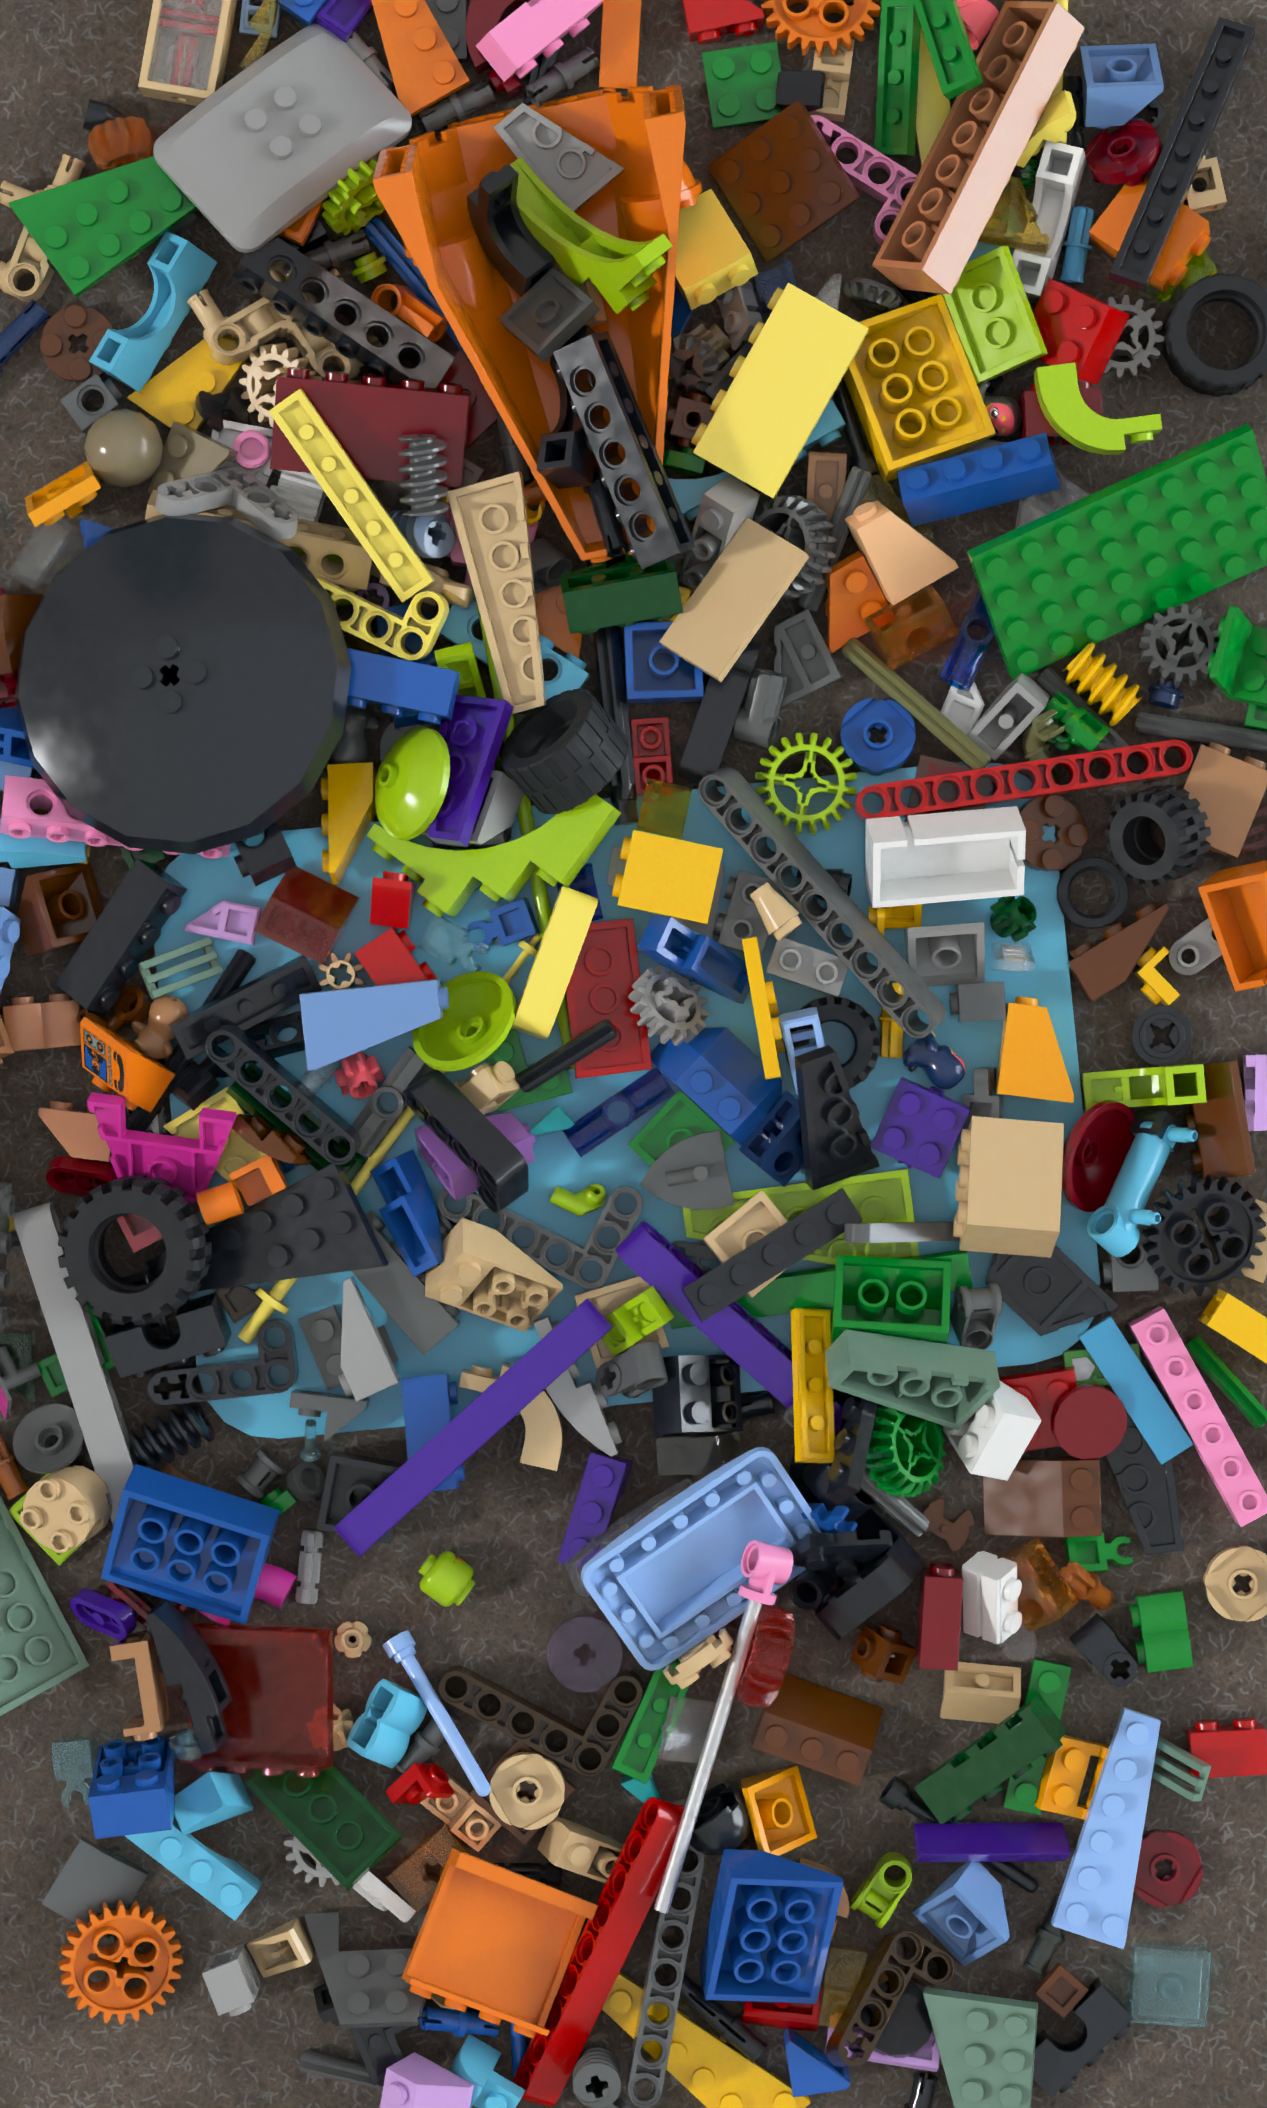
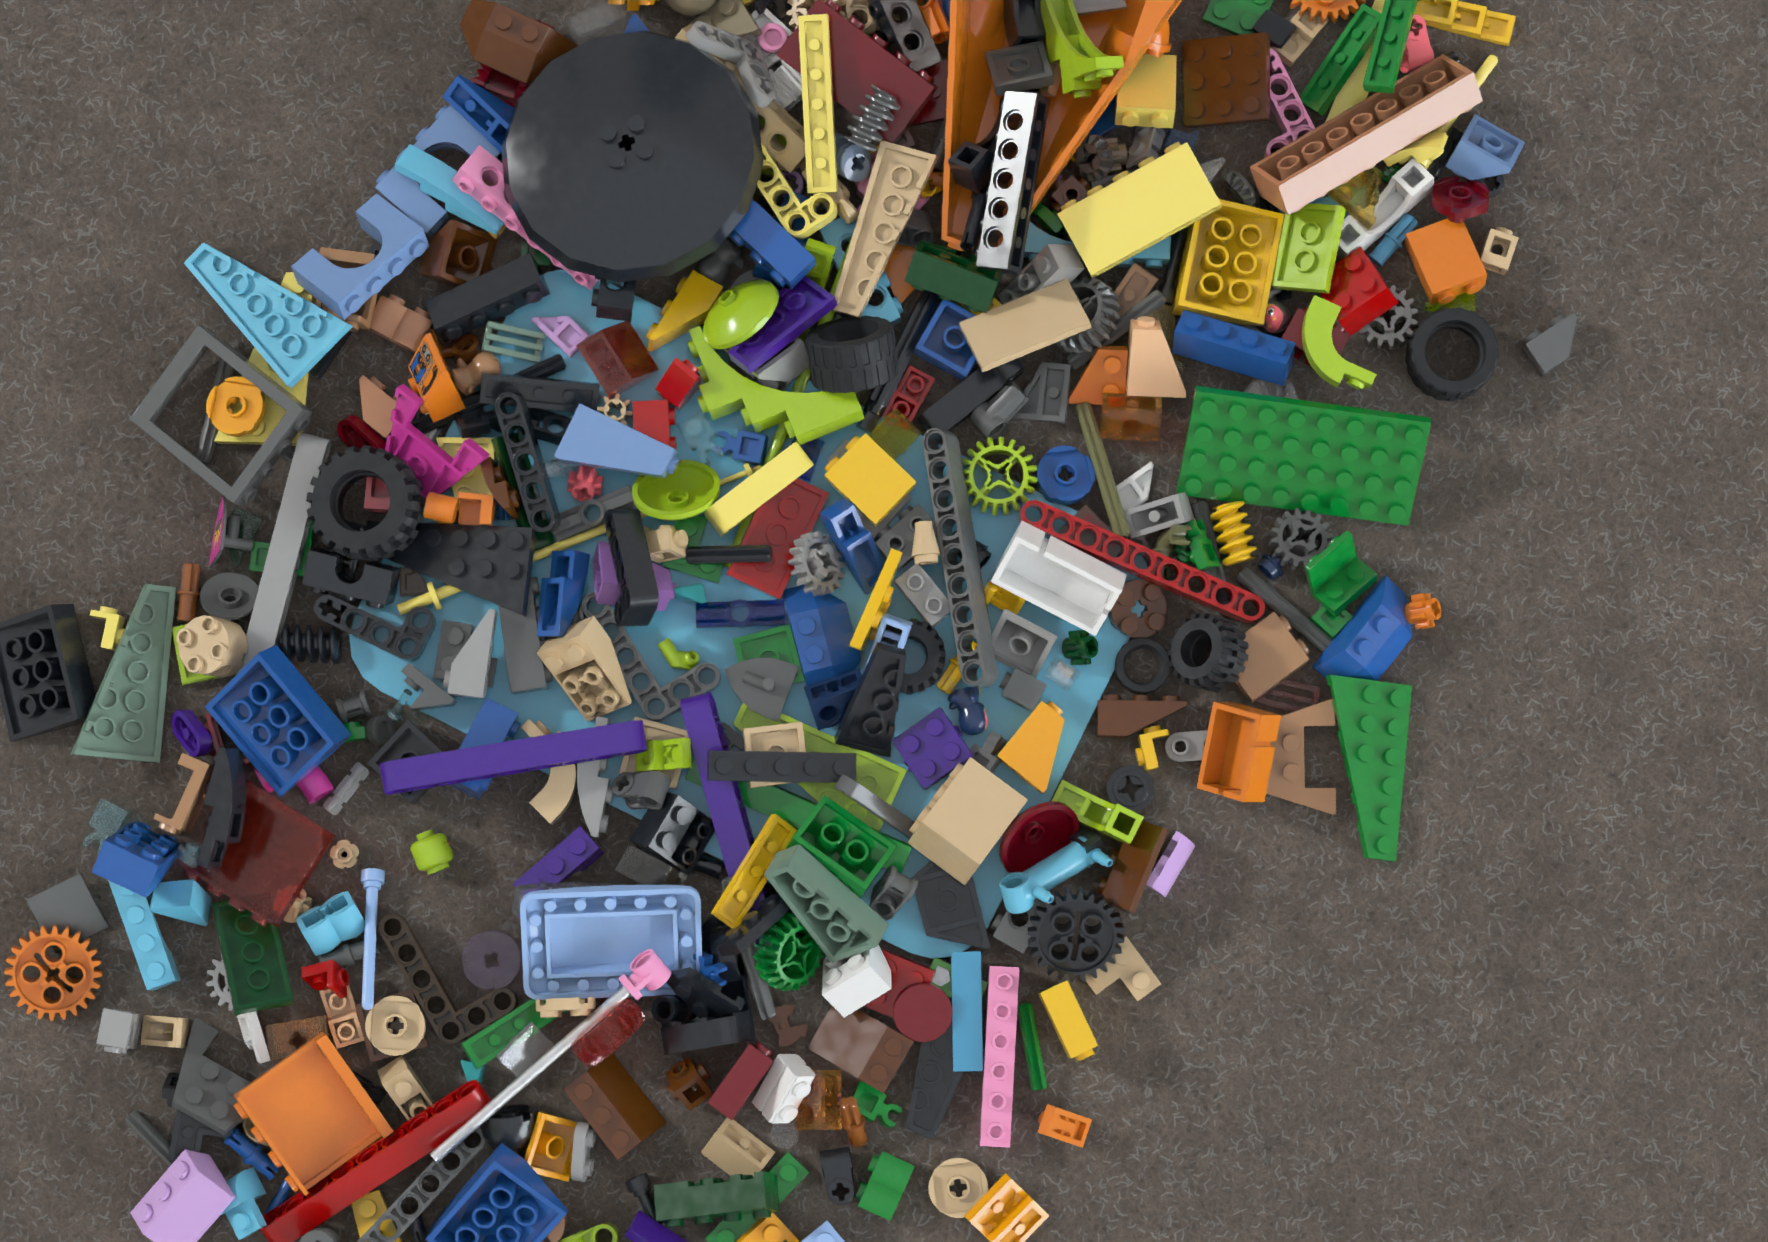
camera: 30 degrees right, 5 degrees down
clear blue piece [939,589,995,692] -> none
black plate [1109,17,1255,291] -> none
none -> light grey plate [571,1122,596,1182]

